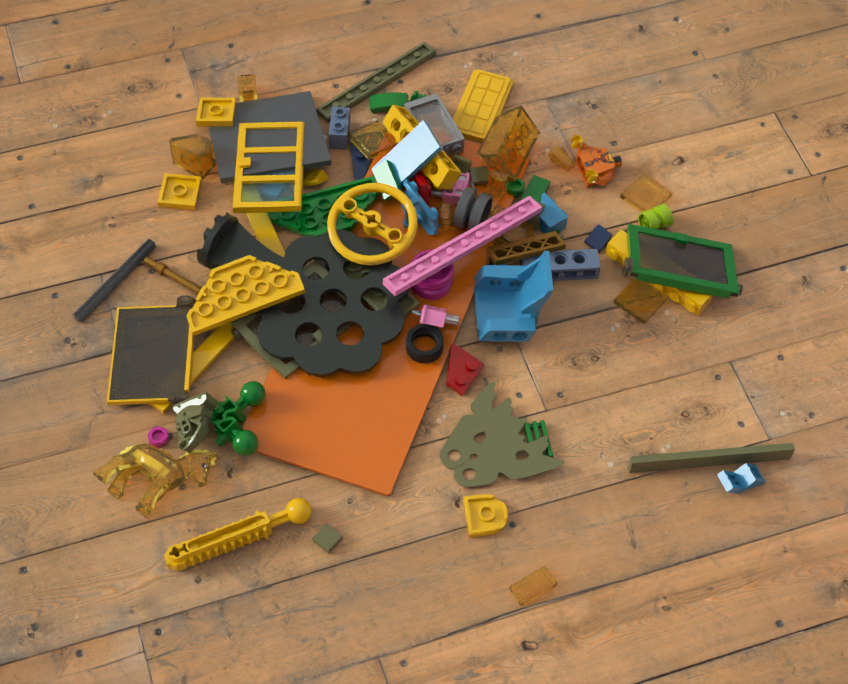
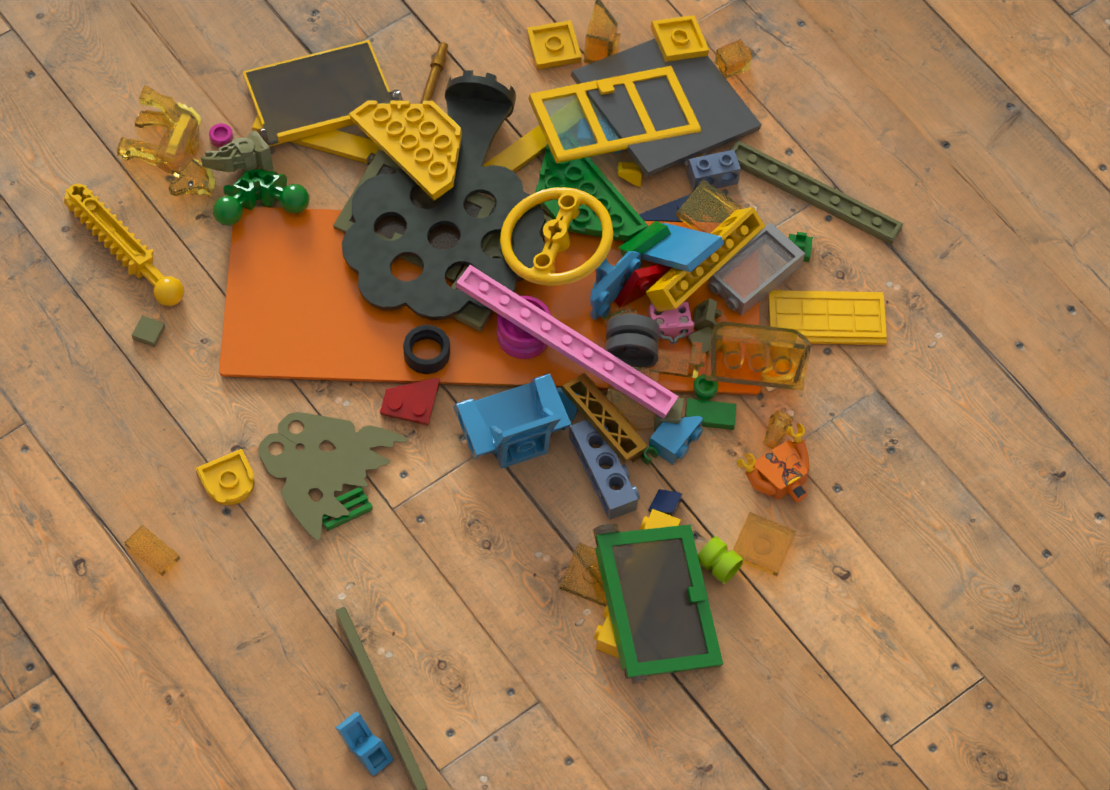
camera: 70 degrees right, 5 degrees up
dark grey axle [73,239,156,322] -> none
green slope [370,92,408,114] -> none
bright pink piece [412,304,459,327] -> none

